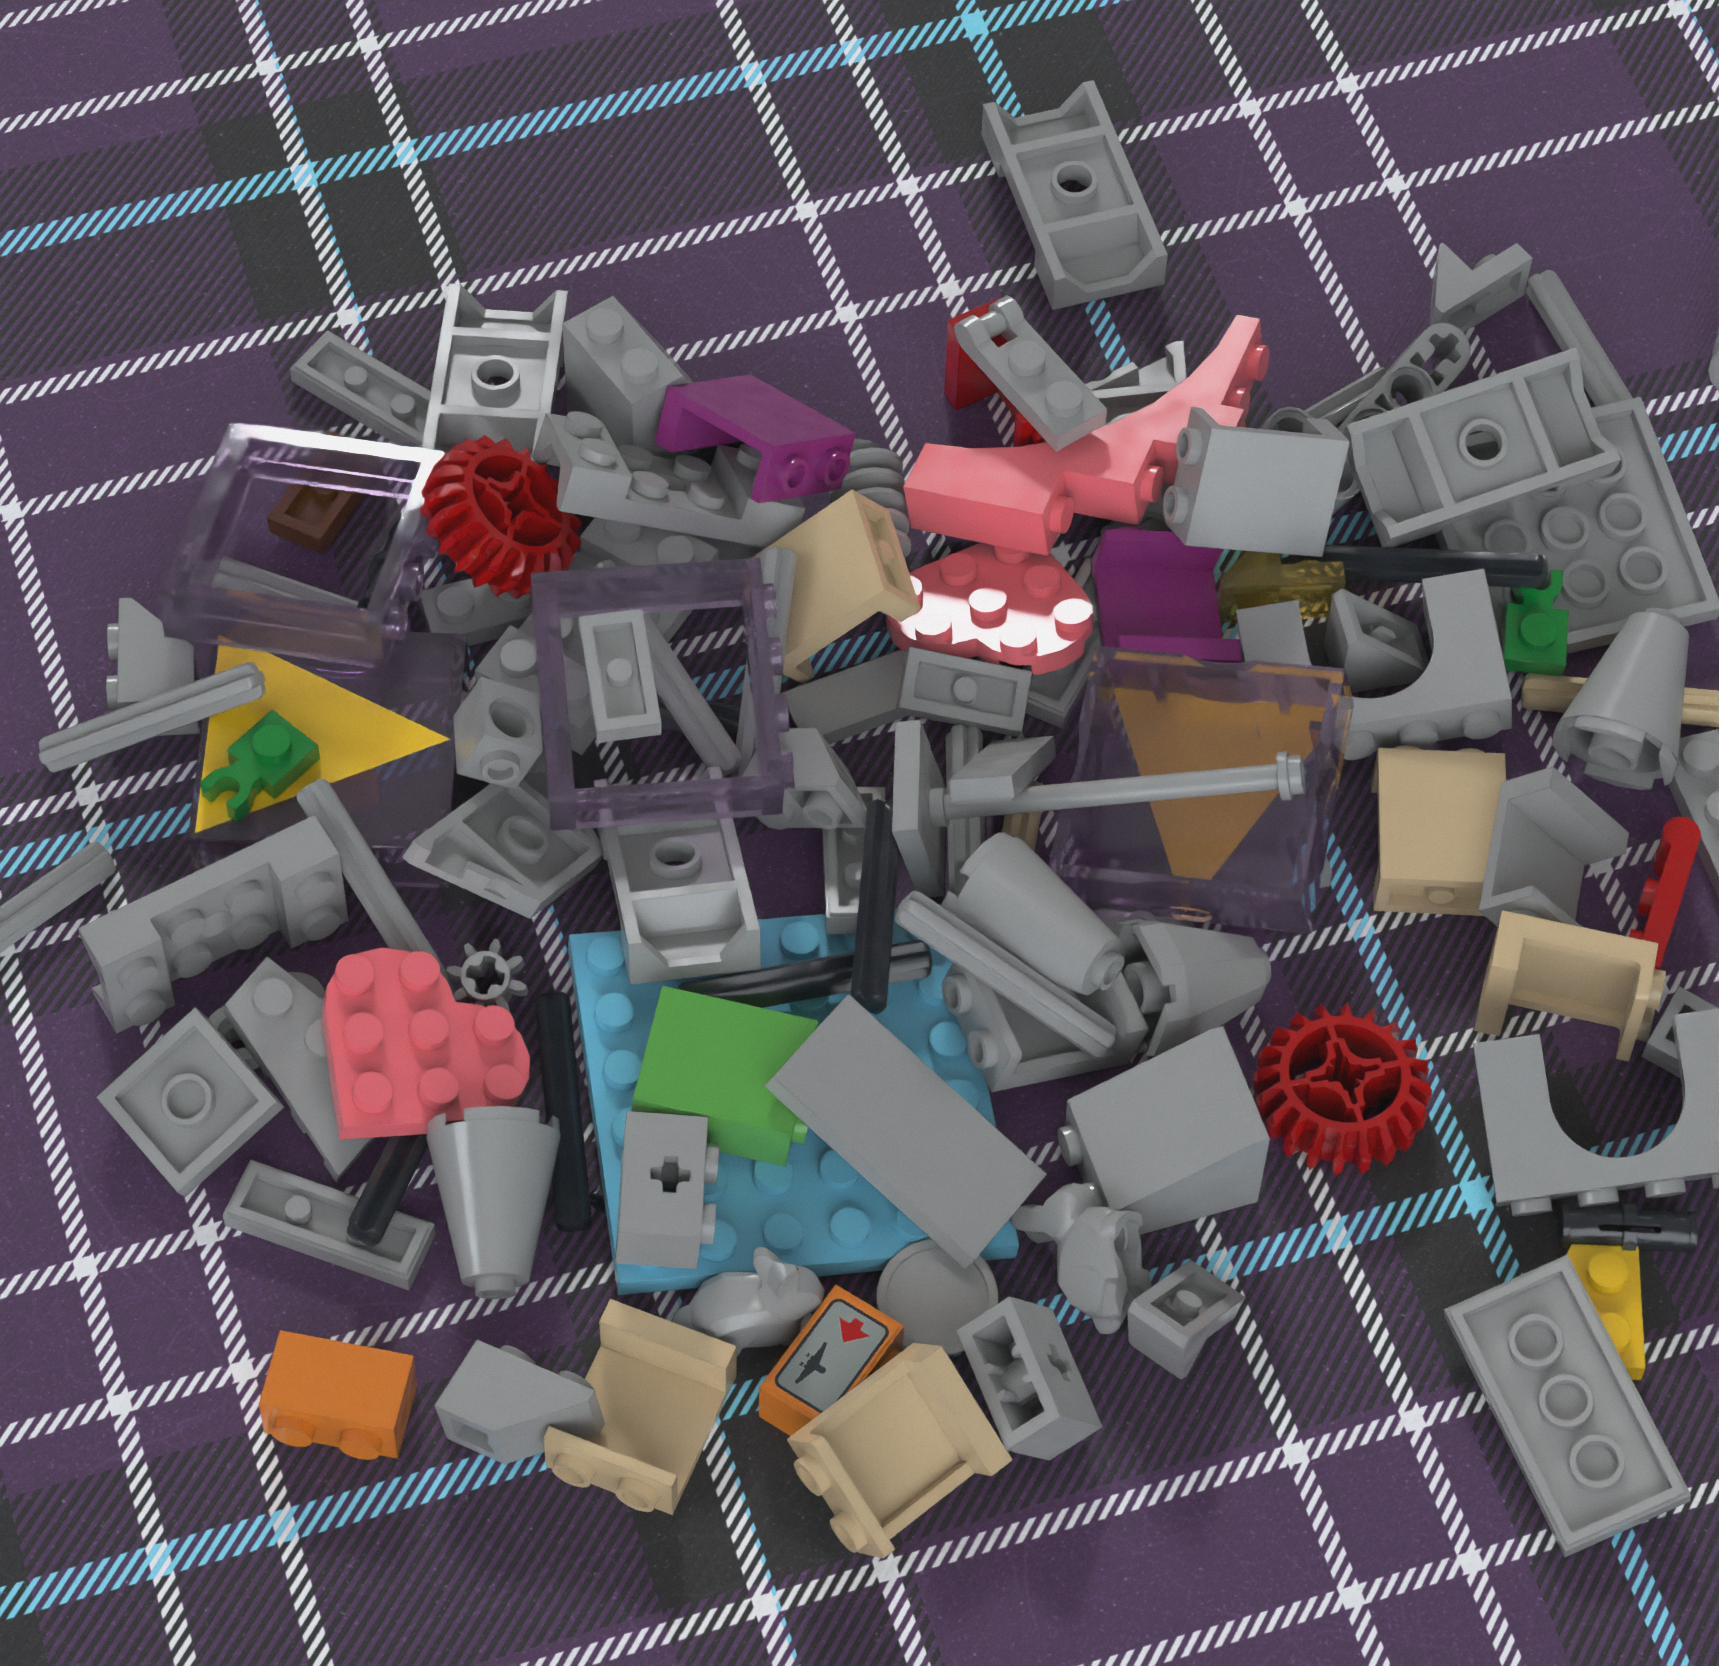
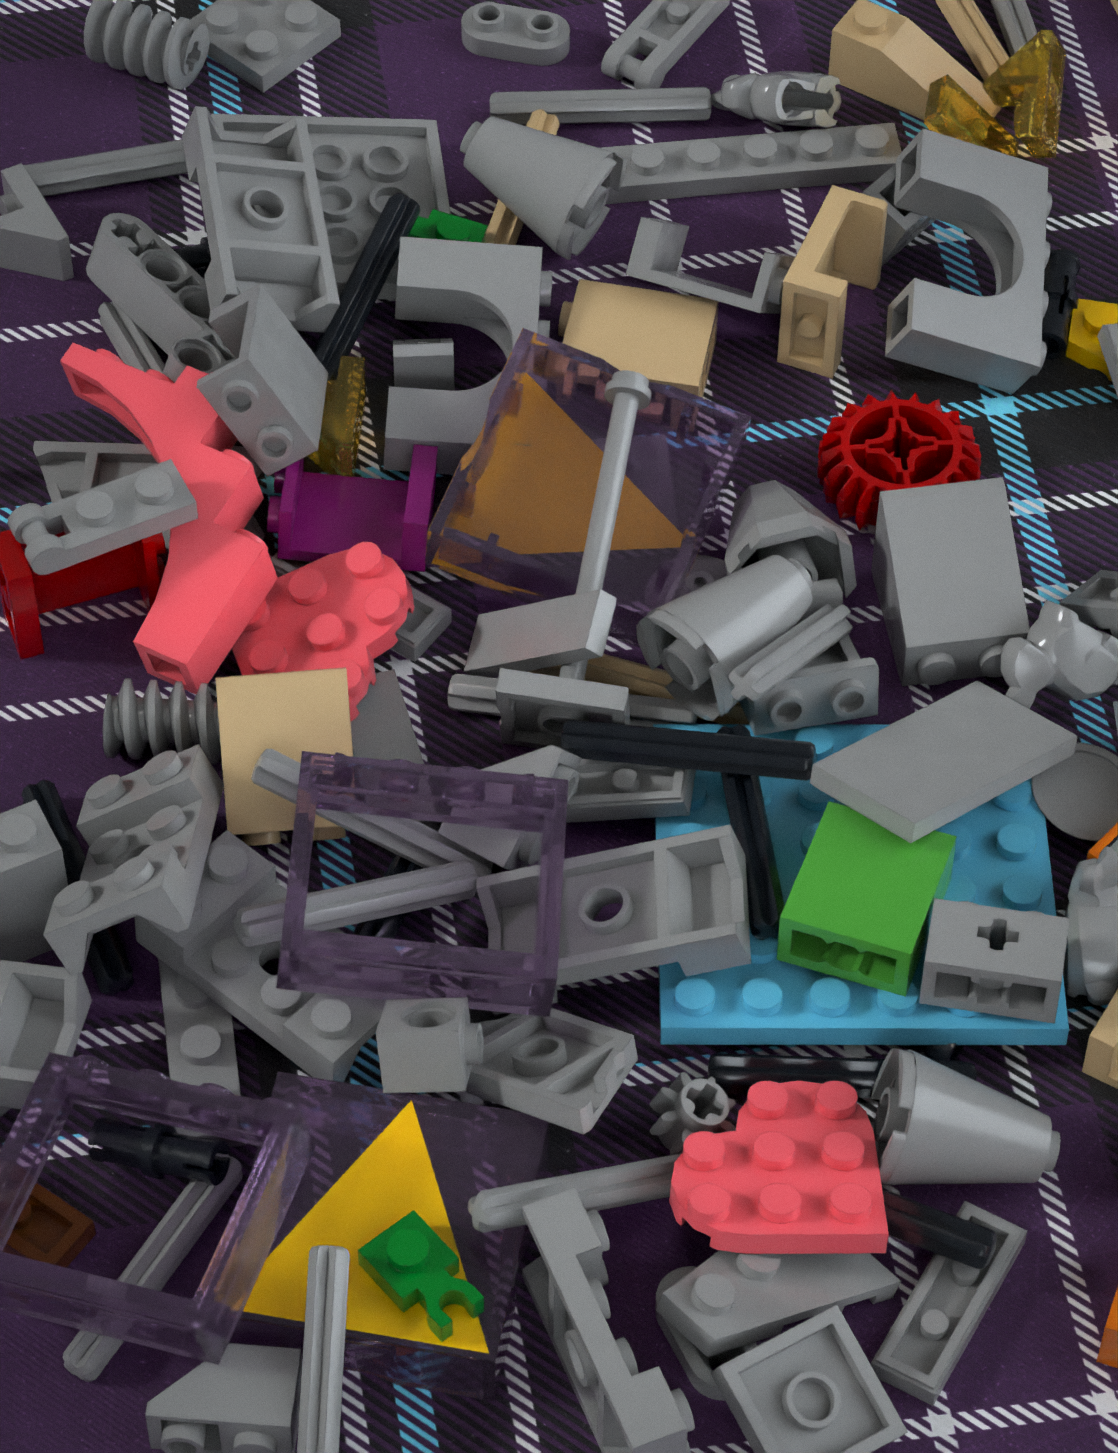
camera: 80 degrees left, 5 degrees down
red gear [419,435,582,599] -> none
light grey plate [578,609,661,743] -> none
magenta panel [654,374,856,504] -> none
light grey plate [895,647,1032,737] -> none
red plate [1629,817,1701,970] -> none

